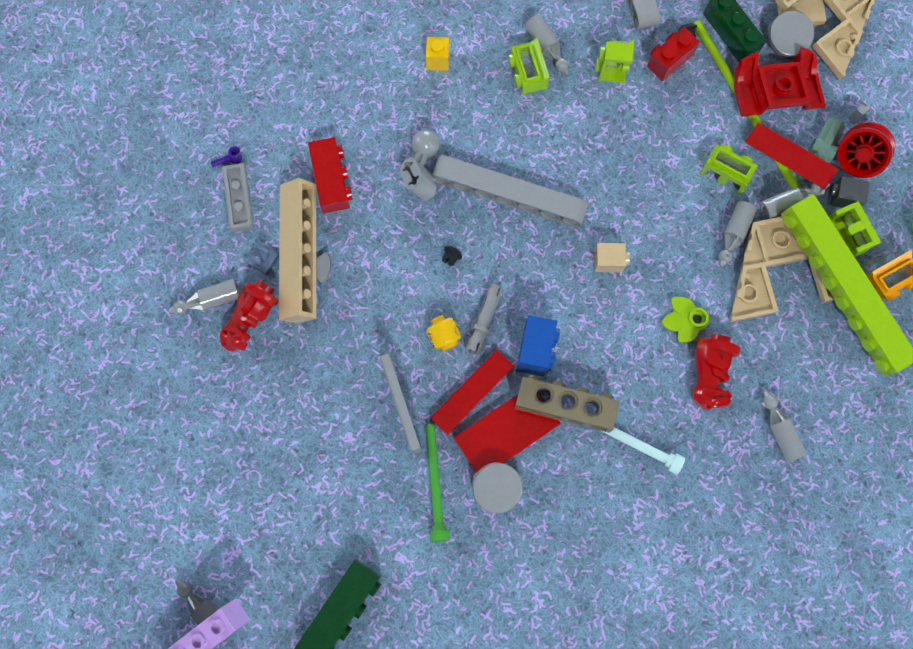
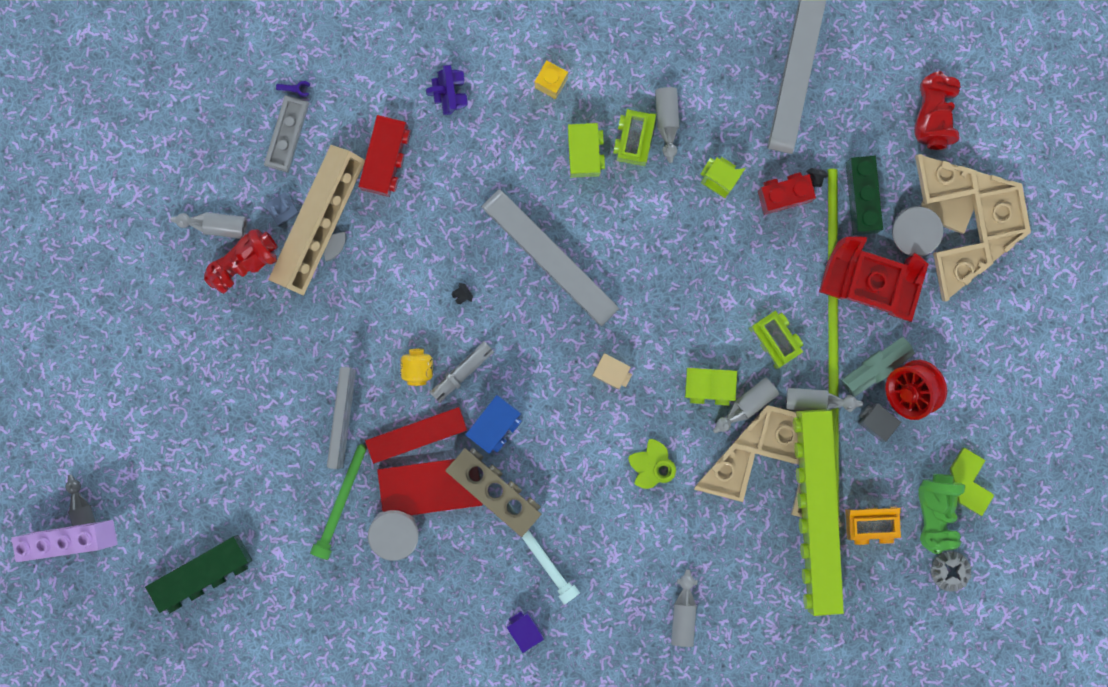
camera: 25 degrees right, 10 degrees up
light grey beam [400,129,440,201] -> none
red animal [691,334,741,411] -> none
red tile [745,123,838,189] -> none
lime window [829,201,881,257] -> none
light grey tile [848,103,871,124] -> none
none -> dark purple hips [426,65,468,115]
none -> dark purple brick [506,611,544,653]
none -> lime brick [568,123,605,178]
none -> lime brick [684,368,737,406]

